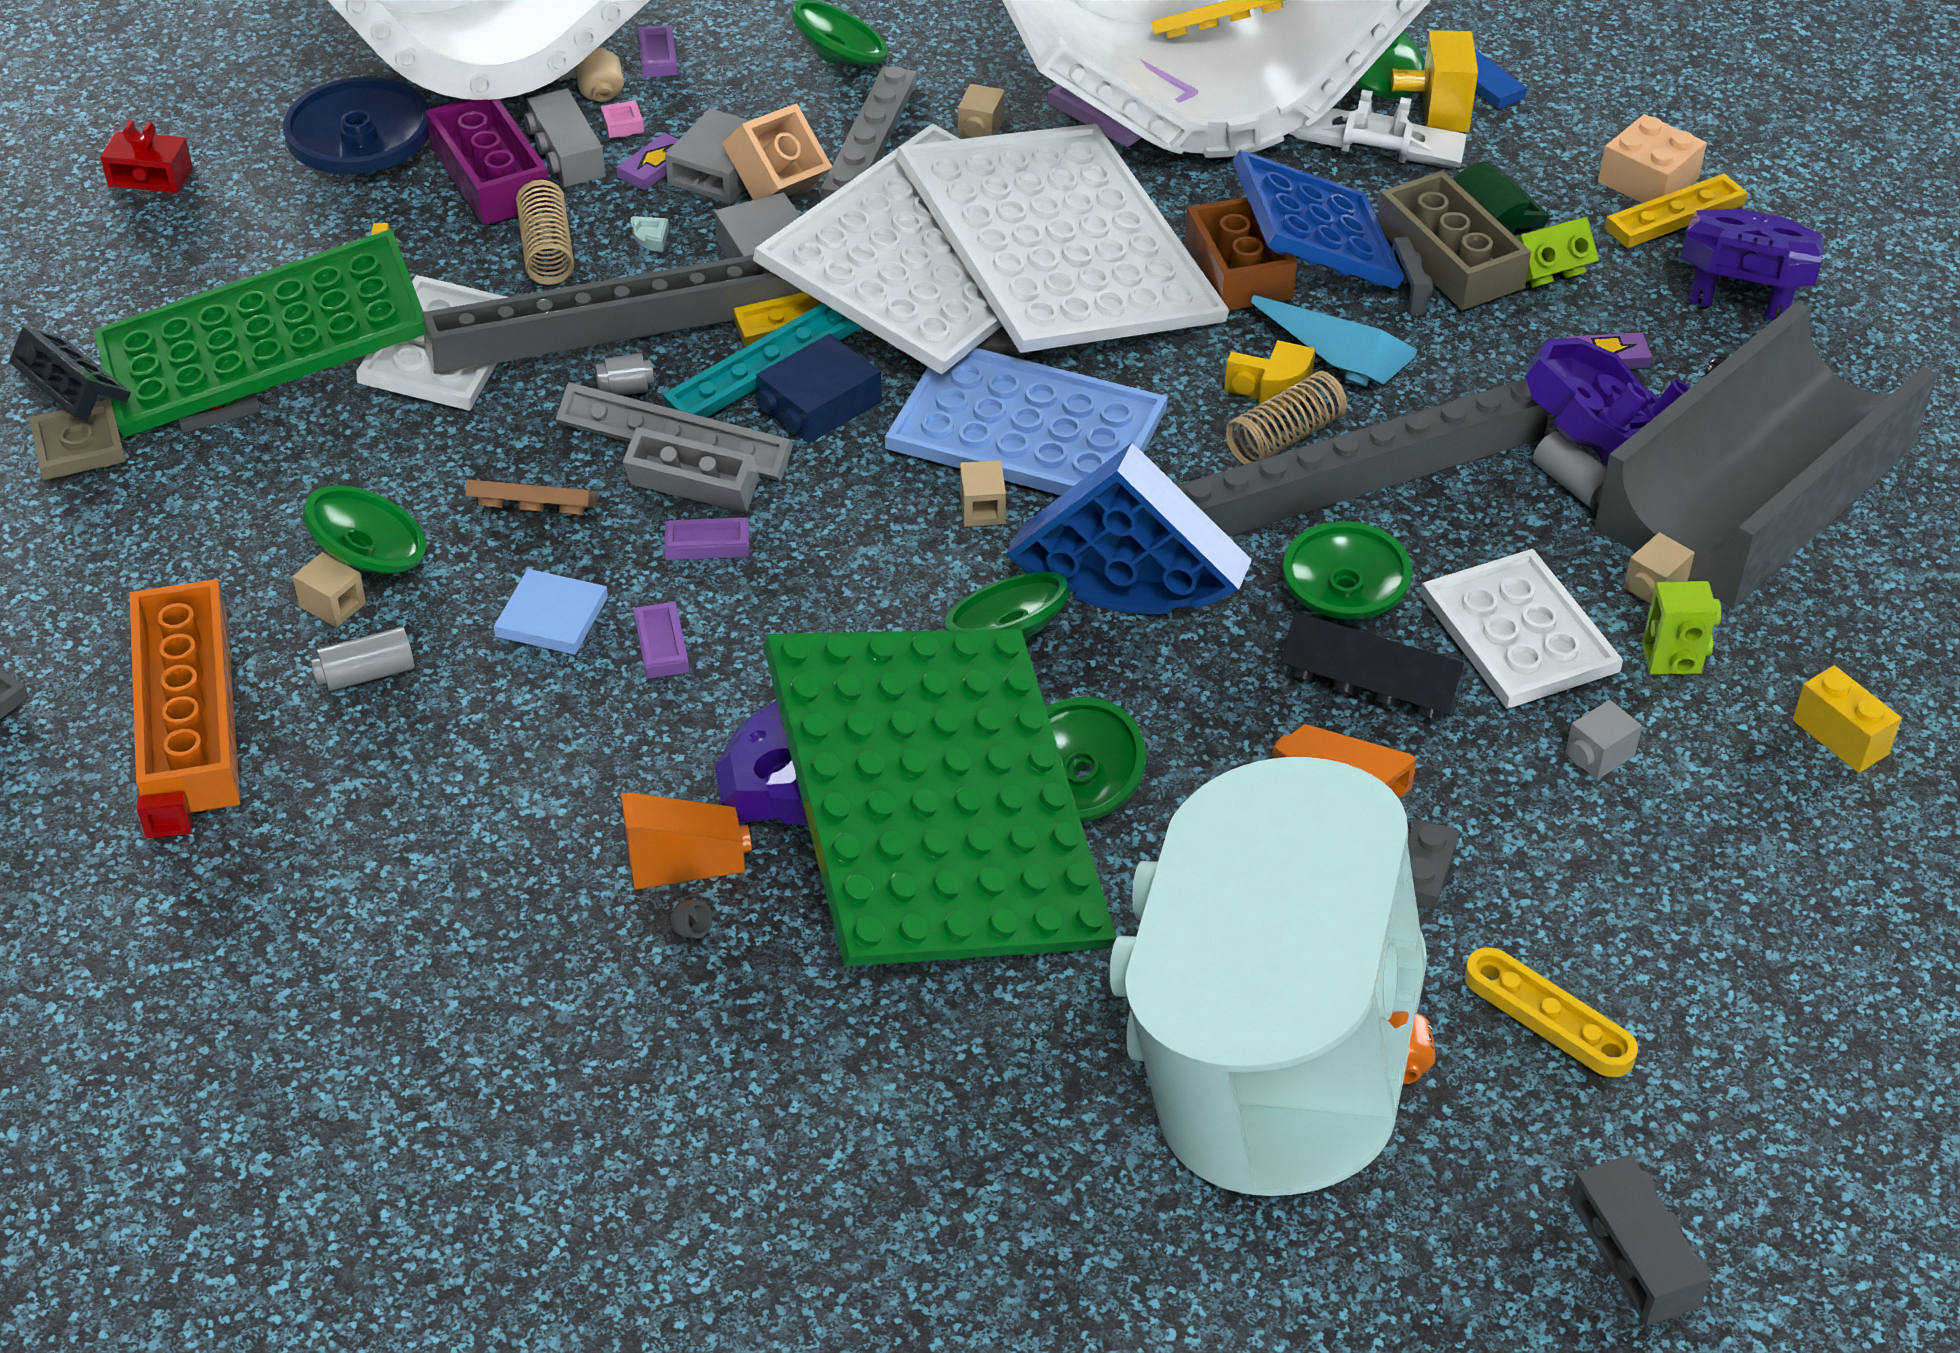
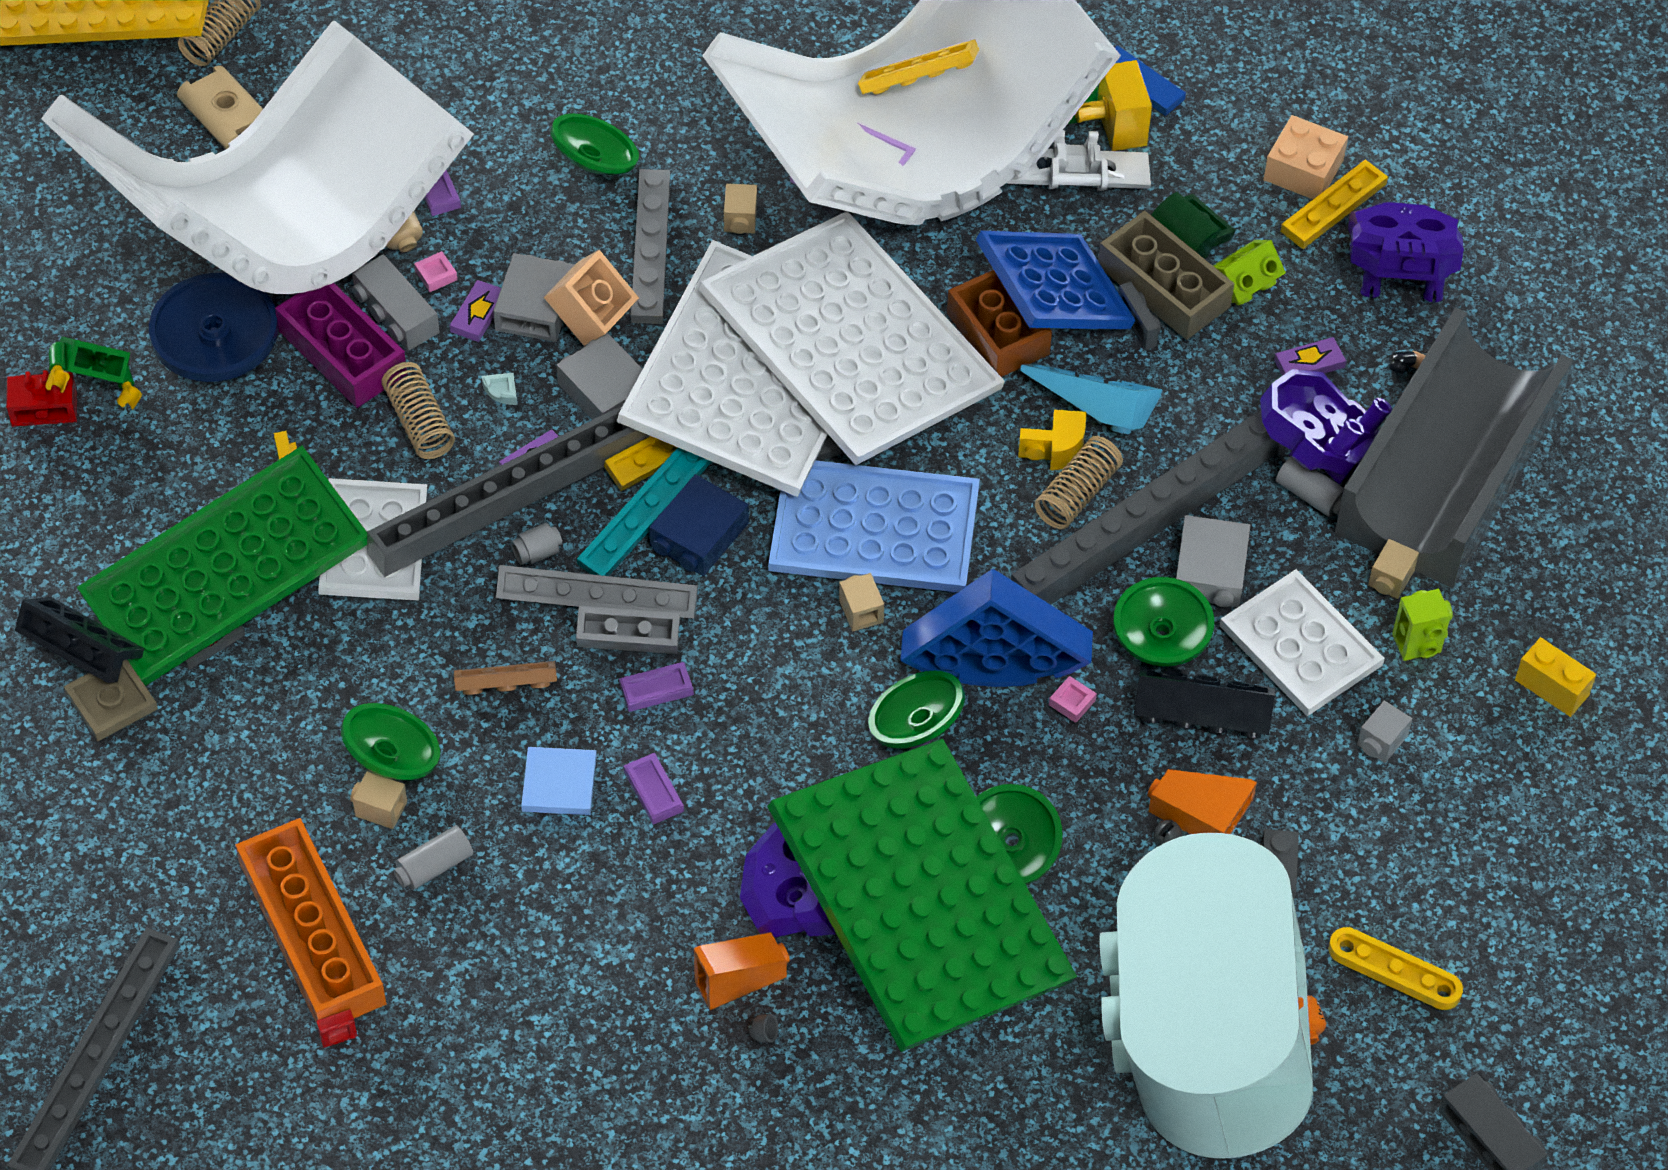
camera: 15 degrees left, 10 degrees up
none -> green torso [45,336,142,410]
none -> bright pink plate [1049,676,1097,723]
none -> light grey brick [1176,515,1251,607]

